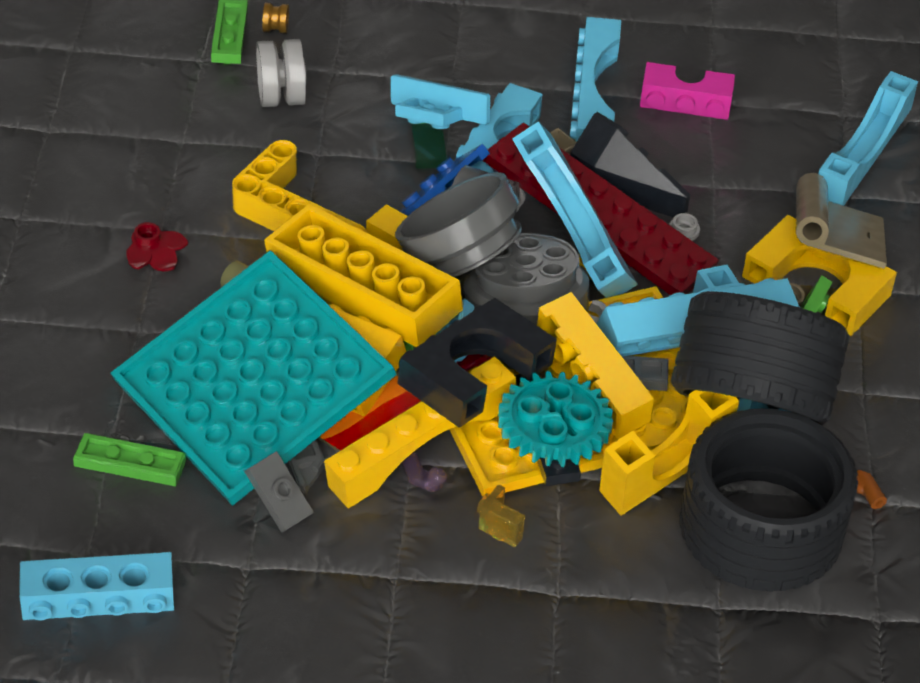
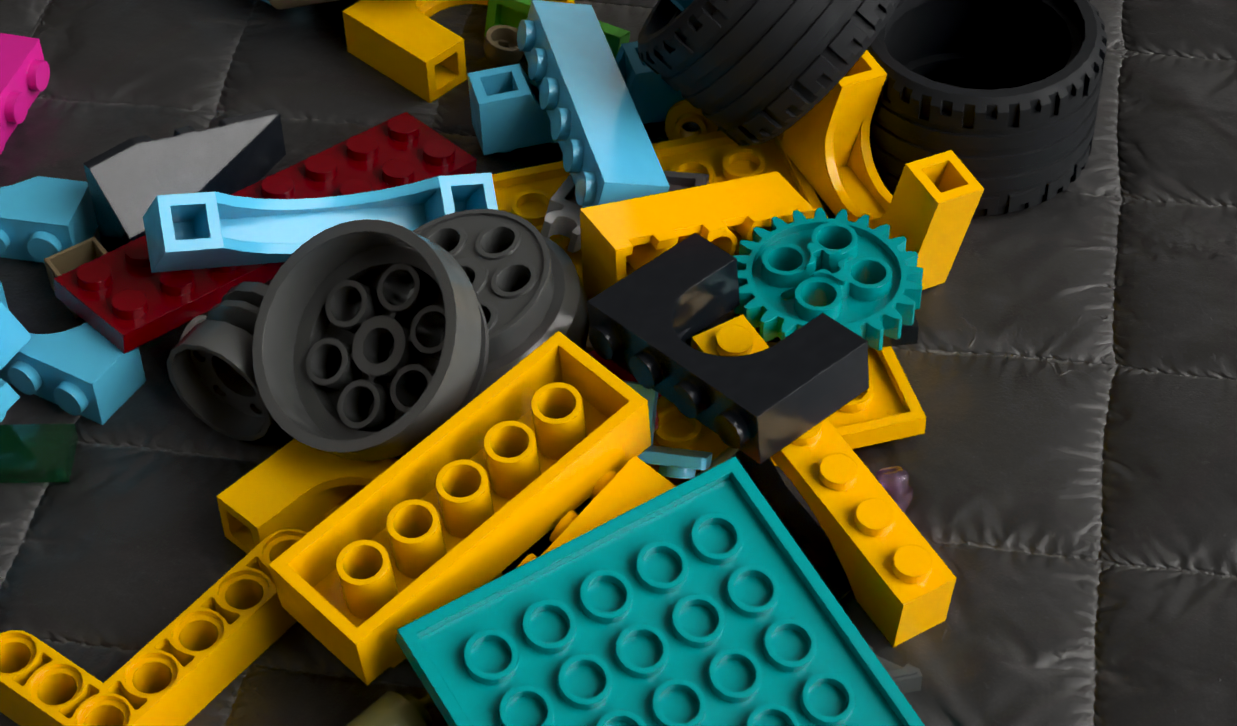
camera: 80 degrees left, 0 degrees up
dark grey plate [244,451,314,533] -> none
blue wing [400,144,490,216] -> none
clear yellow bracket [477,484,525,547] -> none
light grey plate [669,213,700,241] -> none

